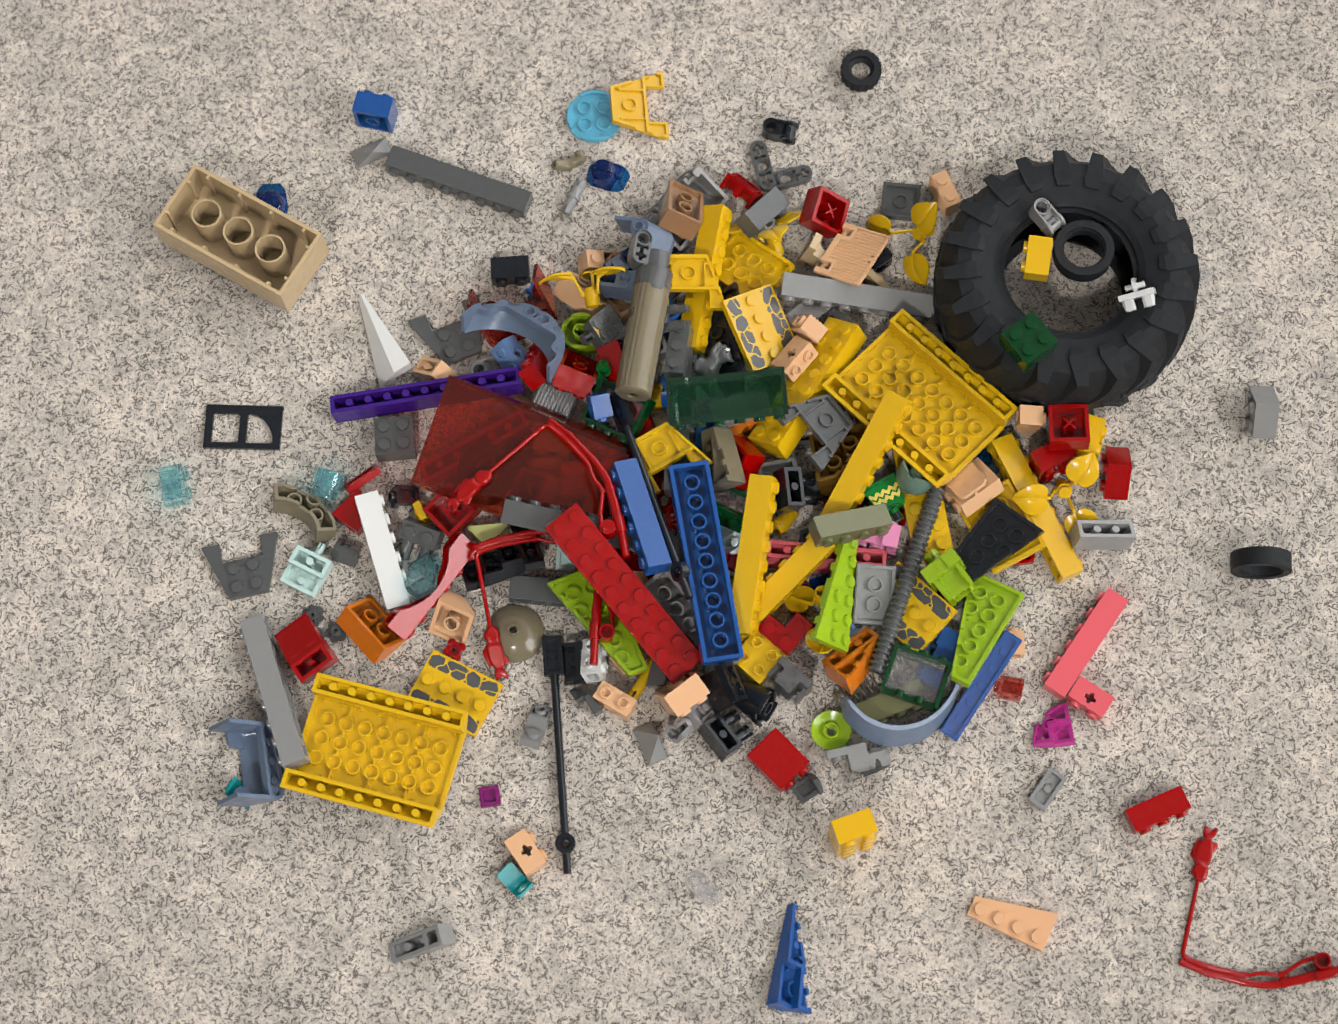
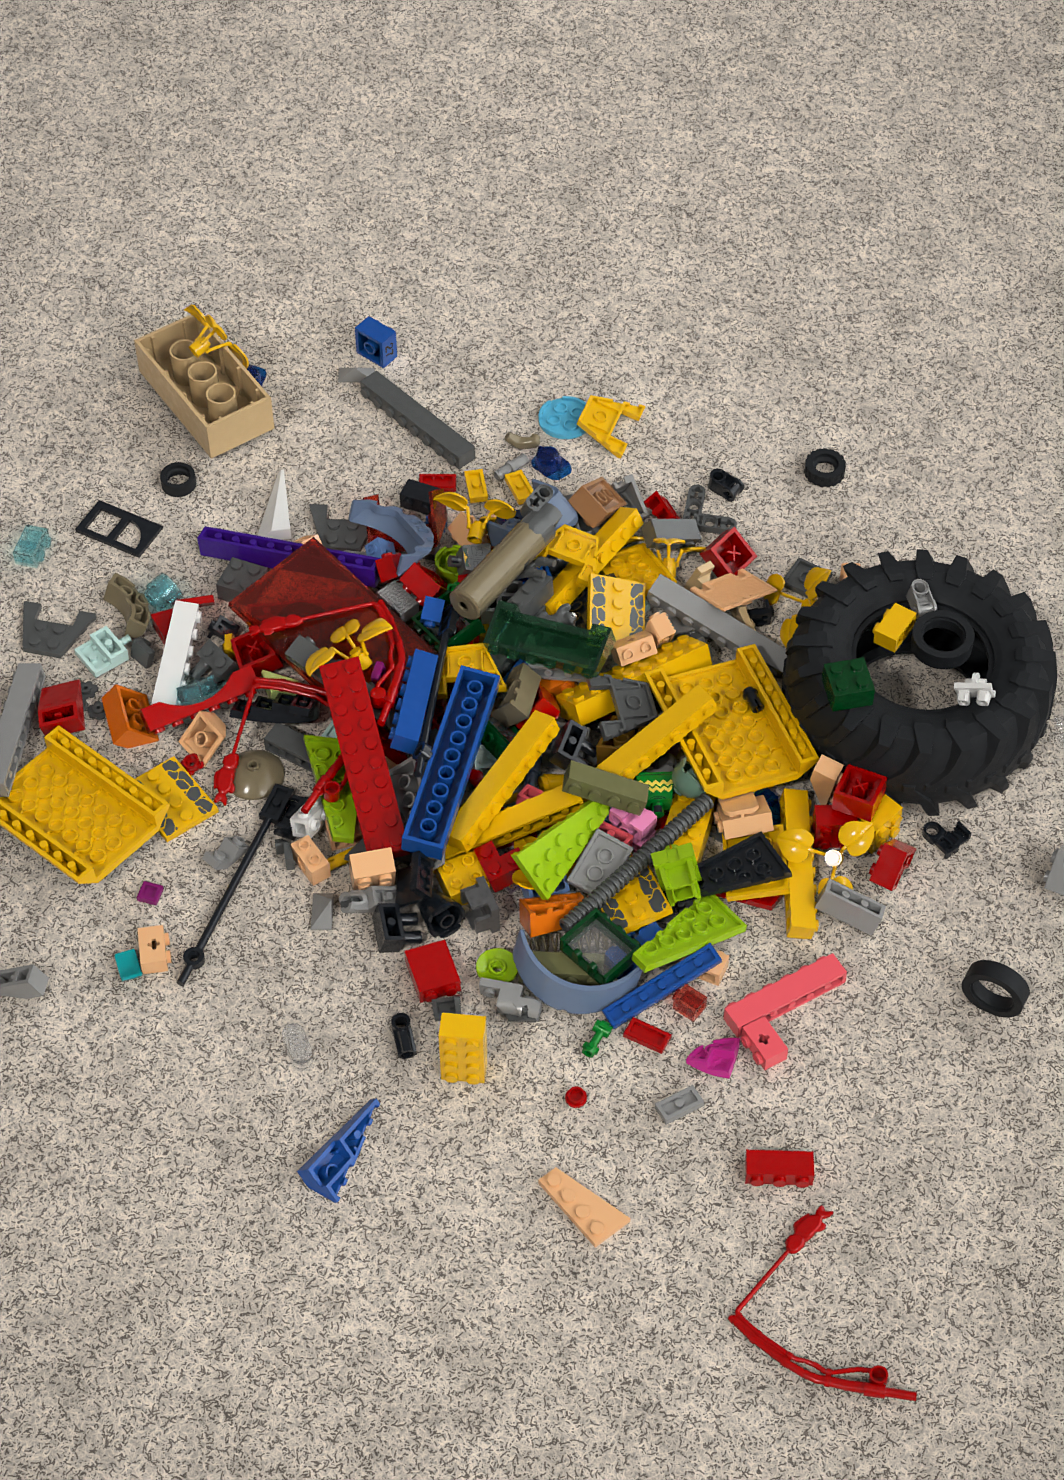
camera: 20 degrees right, 20 degrees down
none -> black tyre [160,462,197,497]
none -> yellow plant [184,304,249,369]
none -> yellow plant [305,618,393,677]
none -> magenta tile [371,661,387,688]
none -> black piece [391,1013,417,1059]
none -> red plate [419,474,456,492]
none -> yellow plate [464,469,488,503]
none -> yellow plate [504,469,534,505]
none -> red plate [565,1086,587,1108]
none -> green bar [582,1019,613,1058]
none -> red tile [623,1017,672,1054]
none -> black pin [742,687,764,713]
none -> black piece [922,821,972,859]

